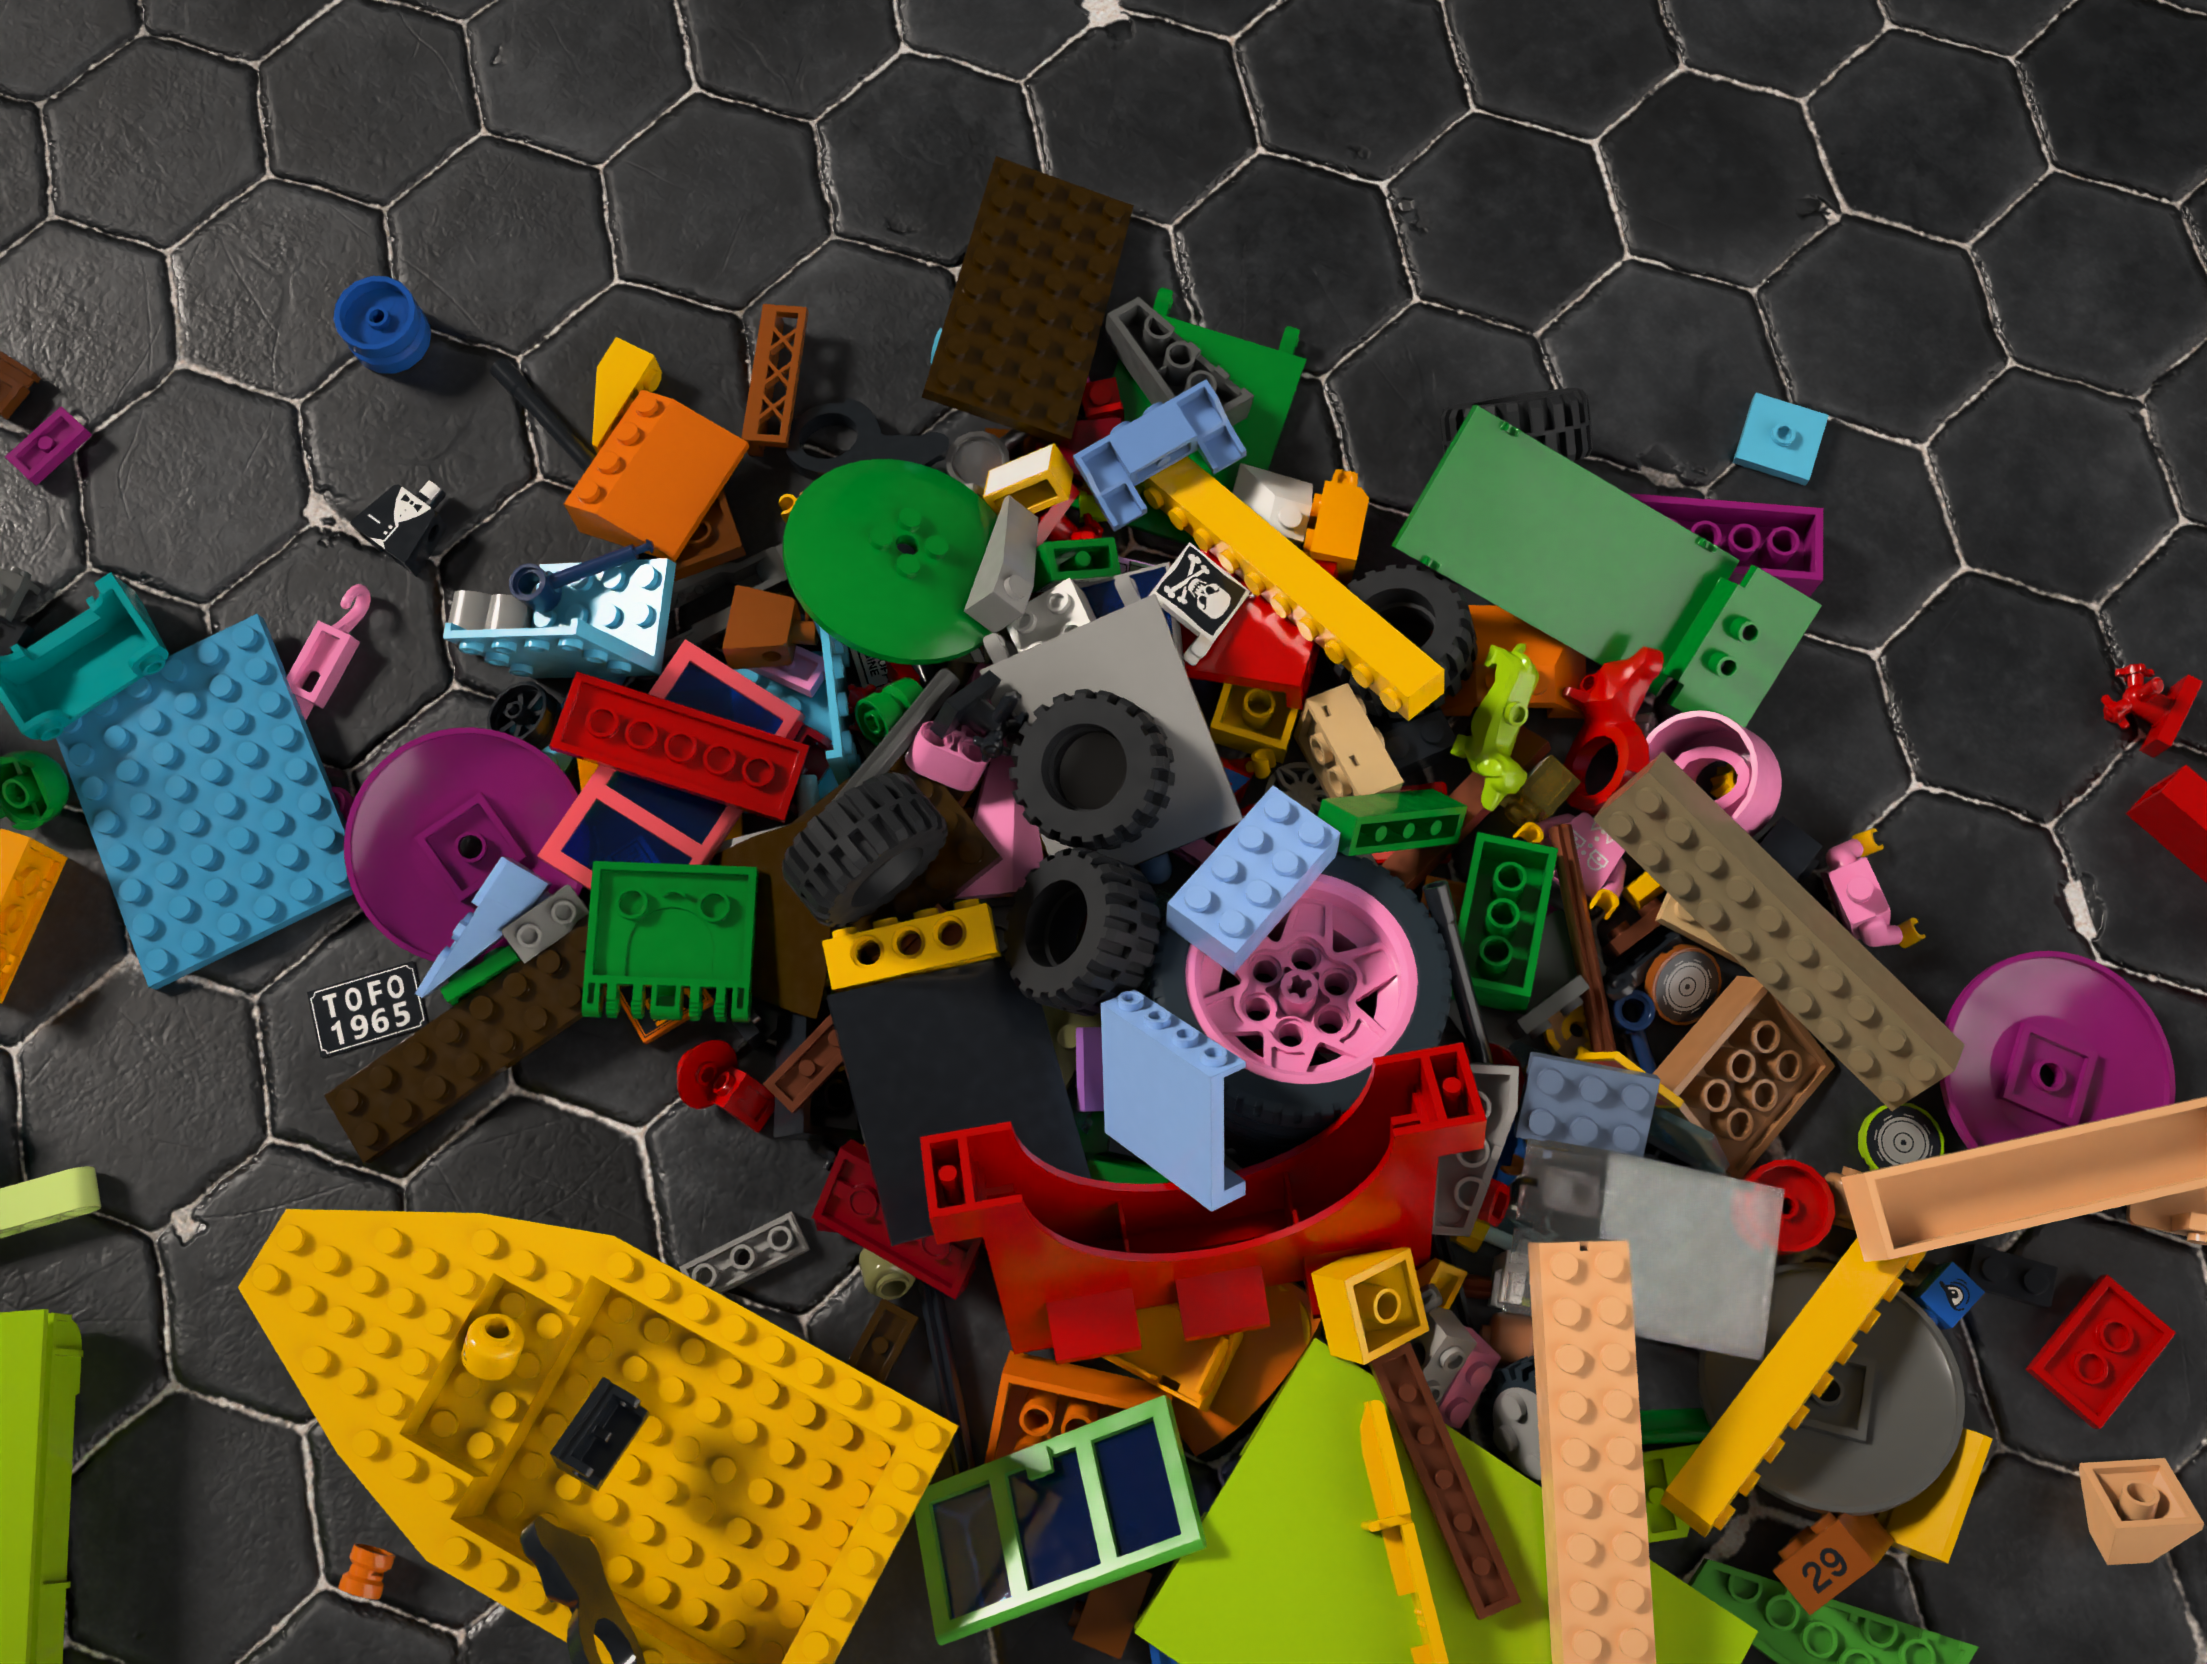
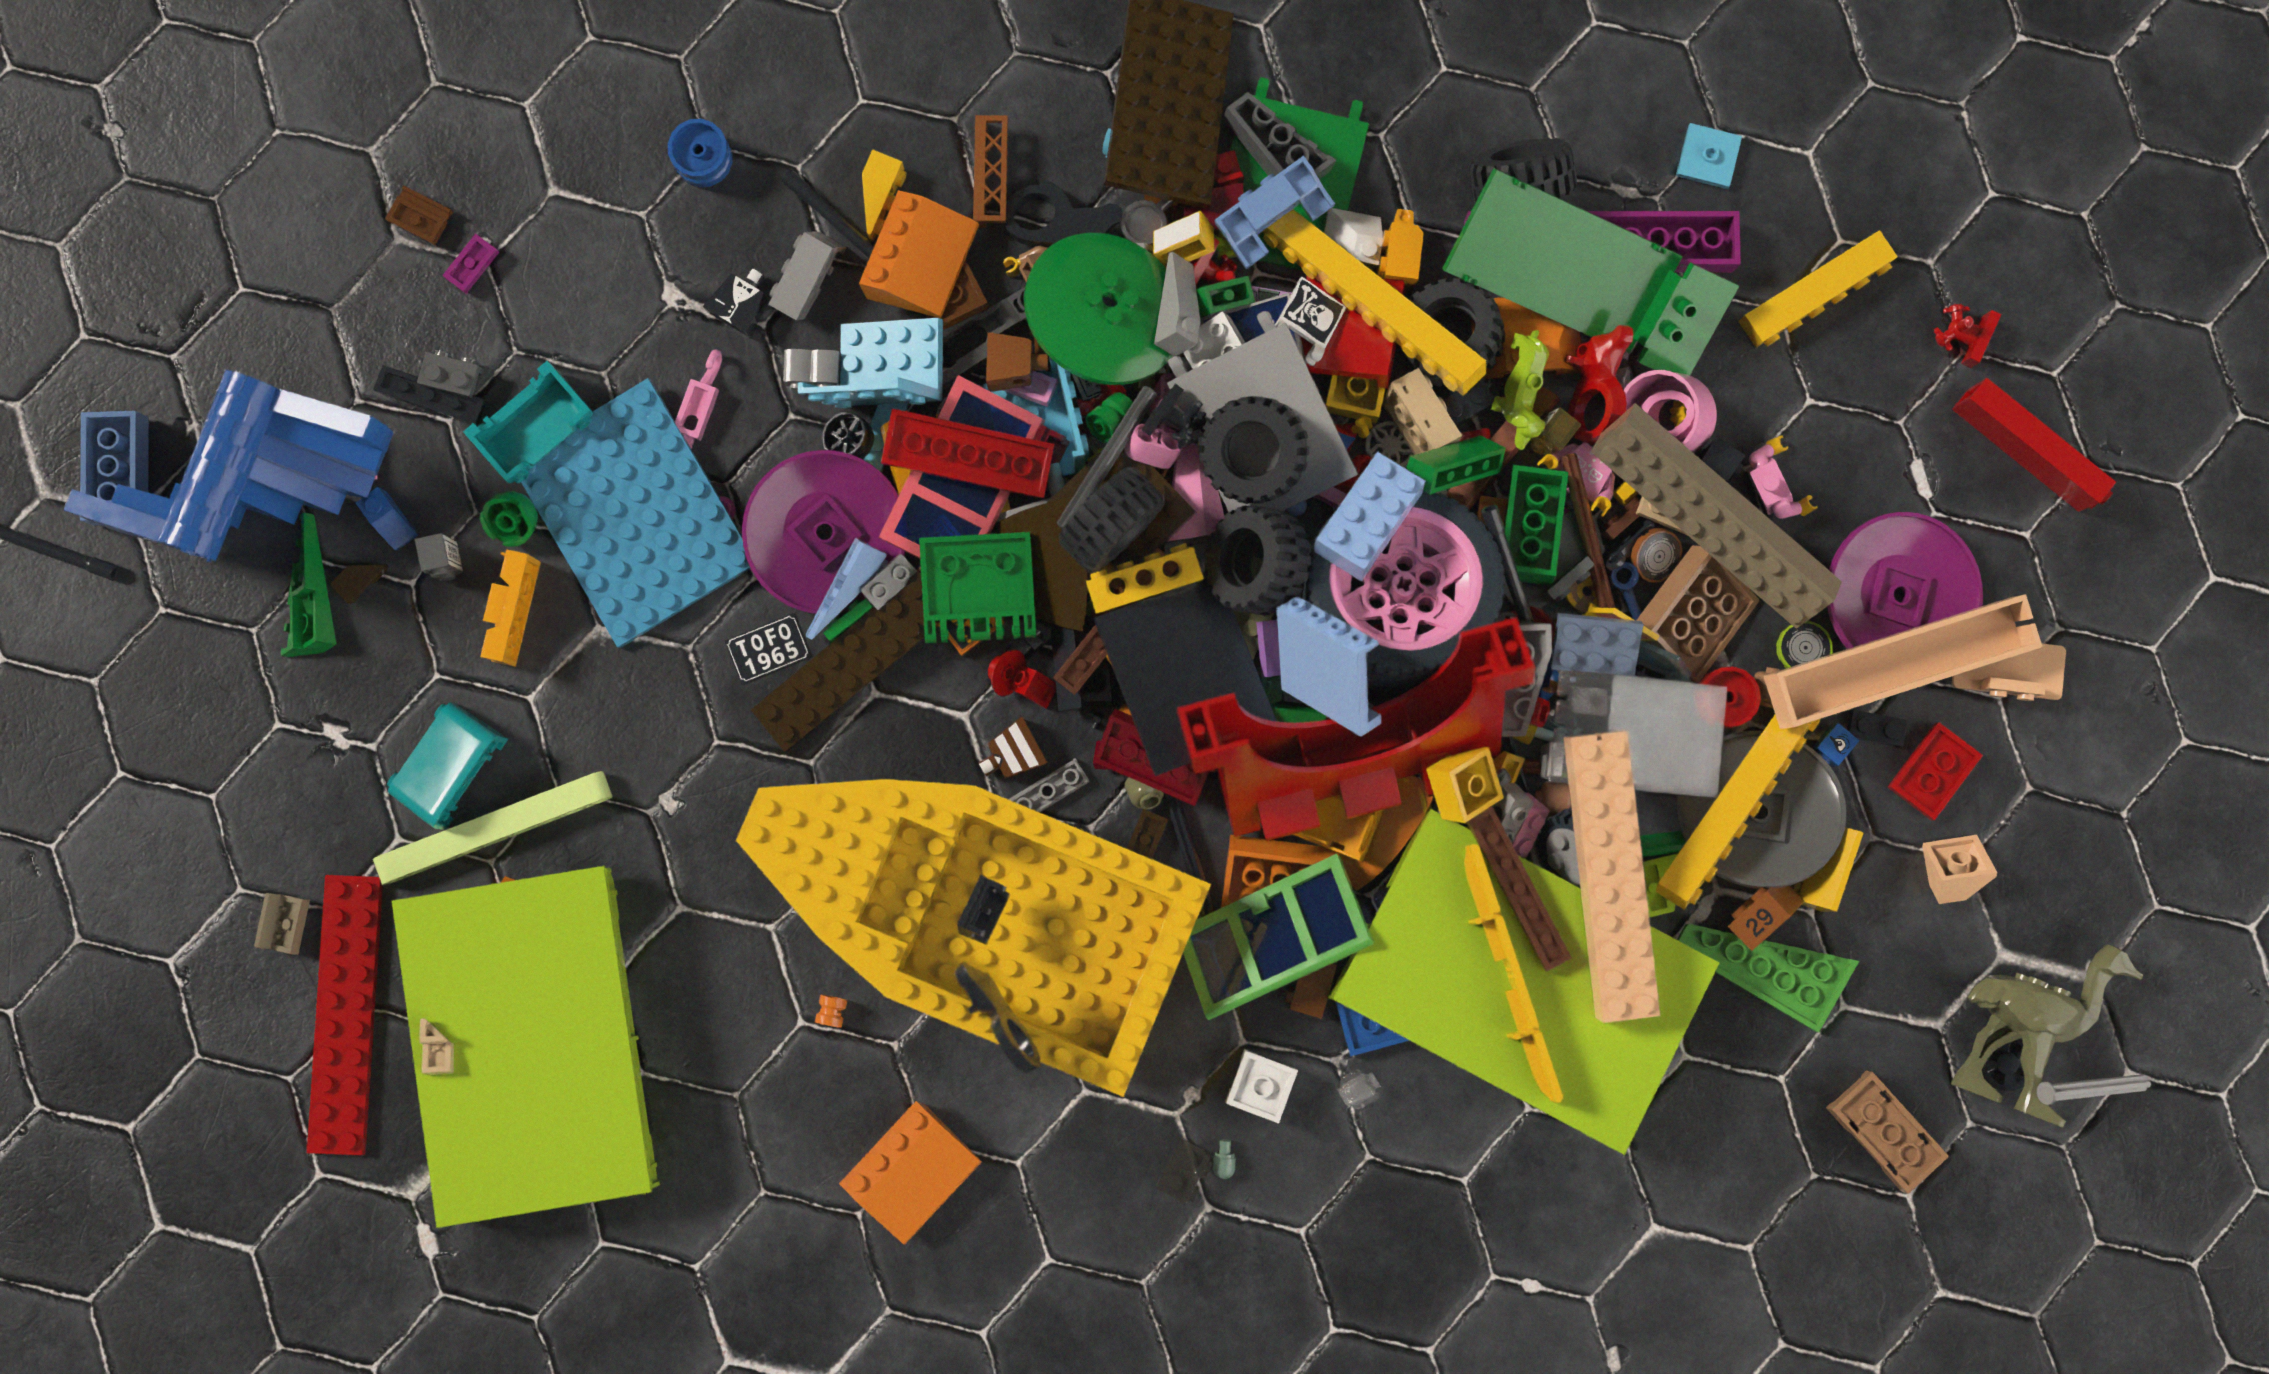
camera: 10 degrees left, 10 degrees up
yellow head [461,1313,525,1381] -> none
dark blue piece [509,539,655,613] -> none
none -> light grey wedge [769,232,847,320]
none -> torso [978,717,1048,779]
none -> yellow brick [1738,230,1898,348]

